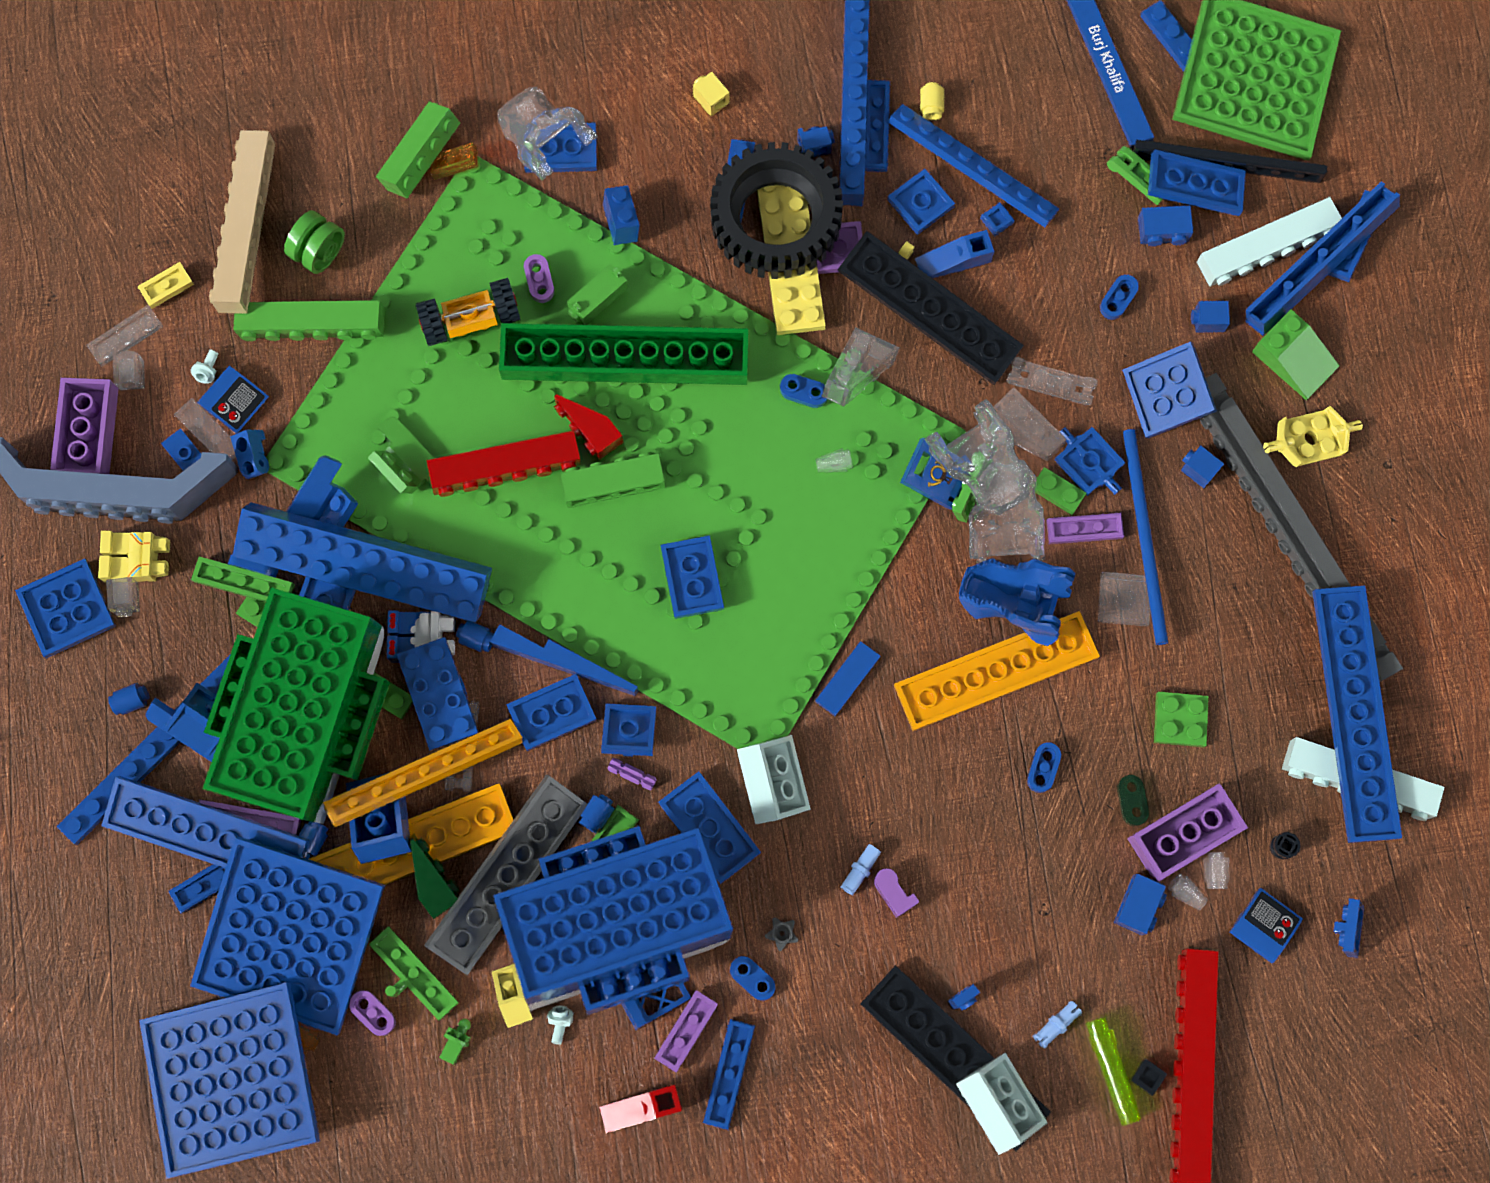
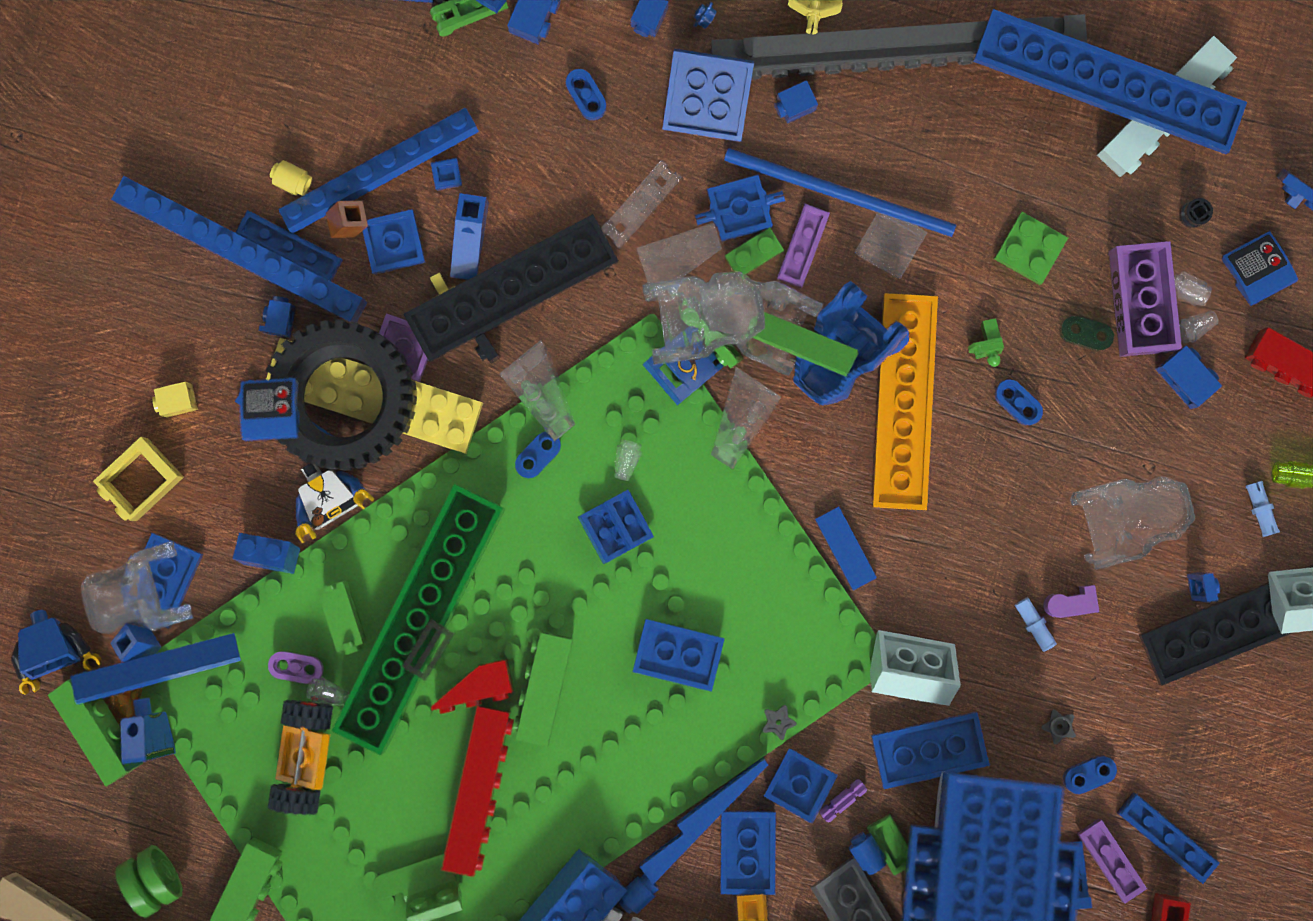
camera: 65 degrees left, 10 degrees up
none -> blue torso [11,610,102,695]
none -> blue tile [70,633,241,704]
none -> light yellow window [93,437,184,521]
none -> blue brick [110,623,161,662]
none -> blue torso [121,697,176,764]
none -> slope [240,378,299,441]
none -> torso [296,463,374,543]
none -> clear cone [307,677,350,707]
none -> dark orange brick [326,201,368,238]
none -> clear smoke tile [402,619,455,681]
none -> black plate [474,333,500,364]
none -> blue slope [578,490,654,564]
none -> blue plate [693,2,717,29]
none -> clear wedge [711,367,781,469]
none -> bright green tile [748,310,858,377]
none -> dark grey plate [762,705,797,740]
none -> bright green piece [968,318,1004,367]
none -> clear animal [1070,476,1195,570]

